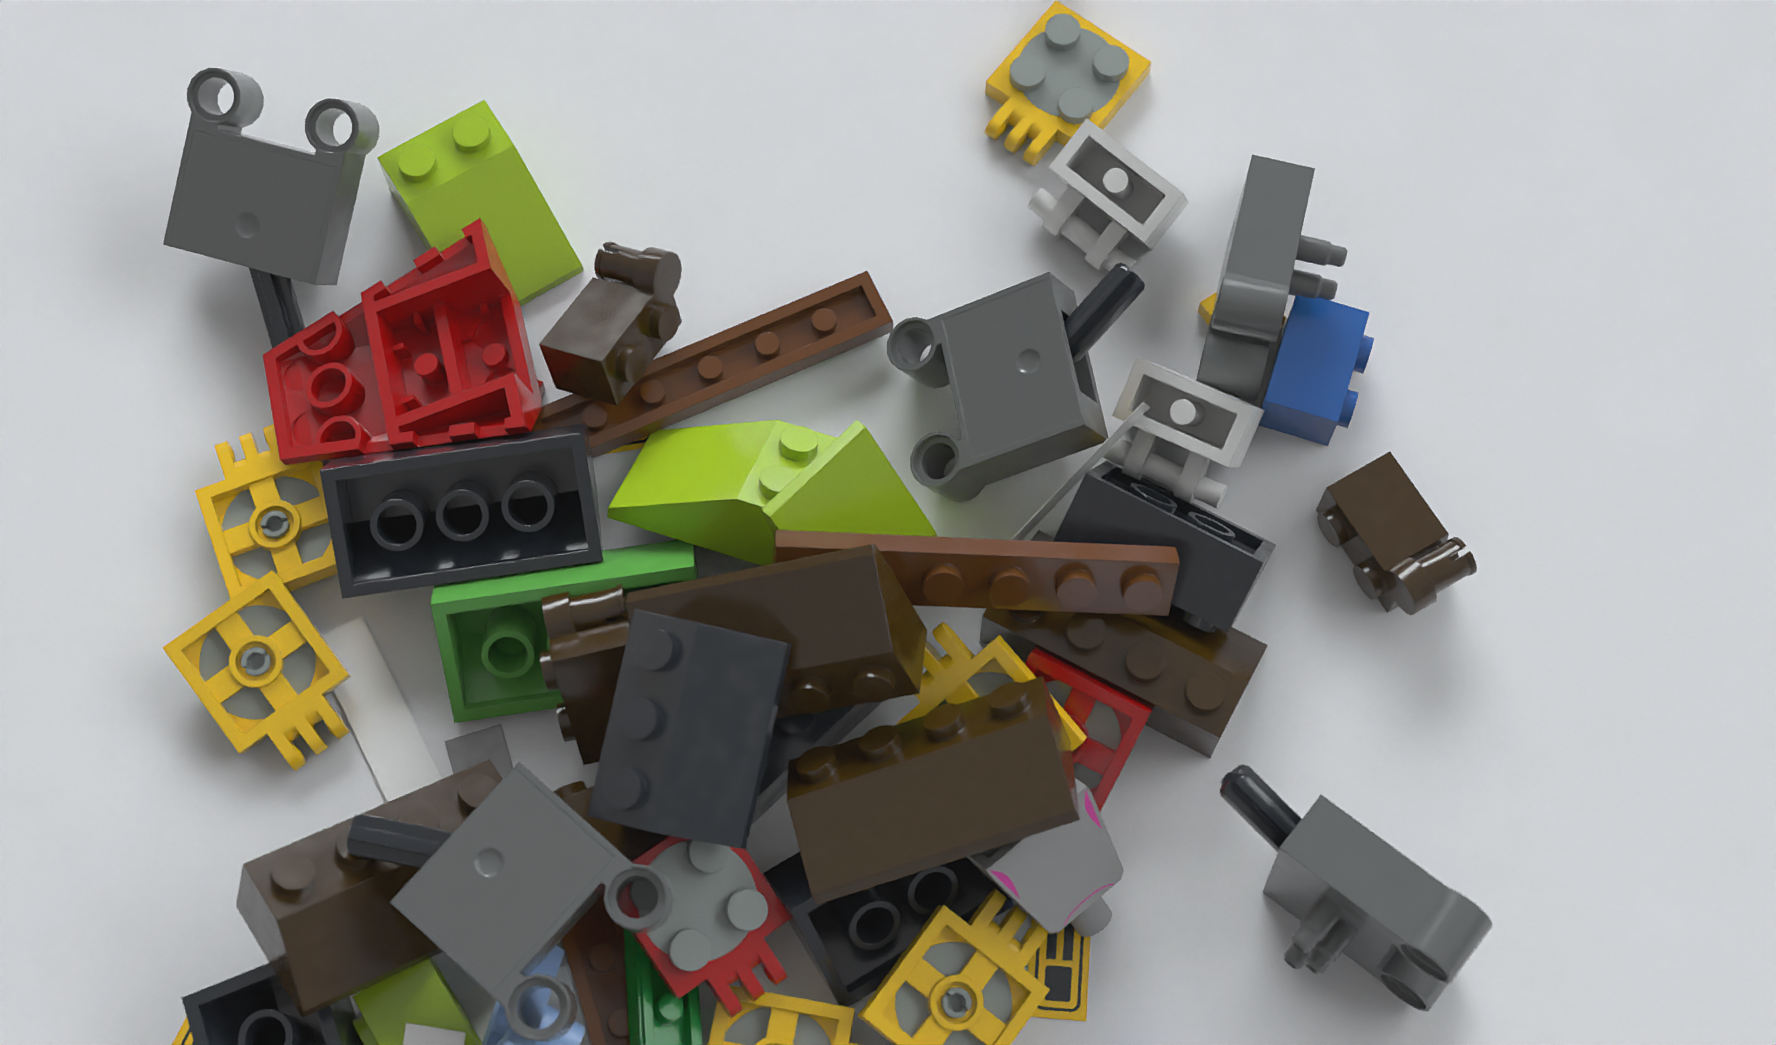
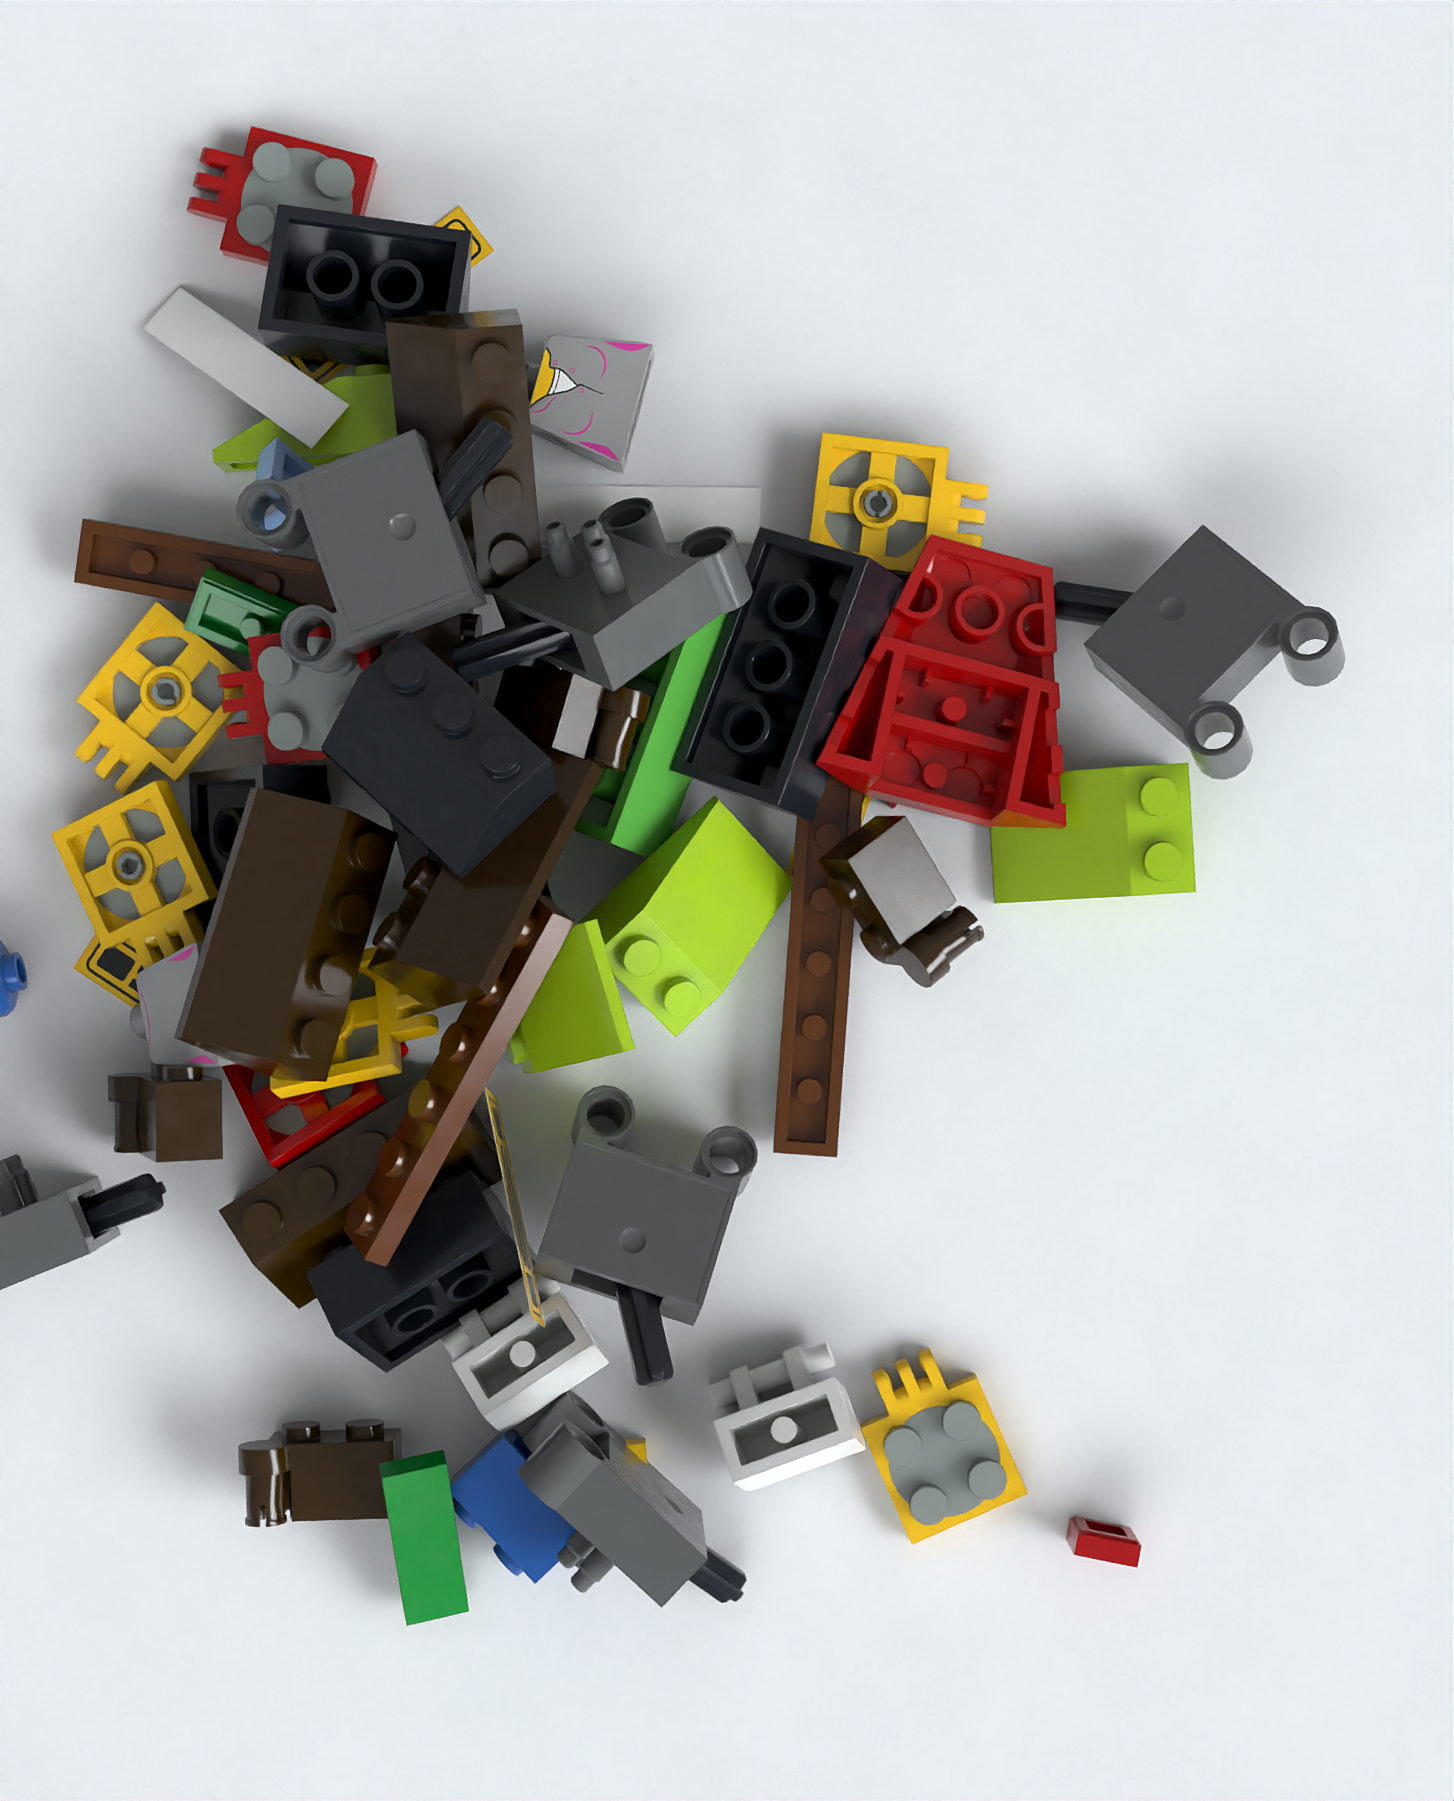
camera: 115 degrees right, 20 degrees up
yellow piece [162,570,352,771] -> none
none -> dark brown hinge [108,1062,223,1163]
none -> green tile [379,1450,469,1626]
none -> dark grey piece [450,497,753,692]
none -> light grey torso [525,334,654,474]

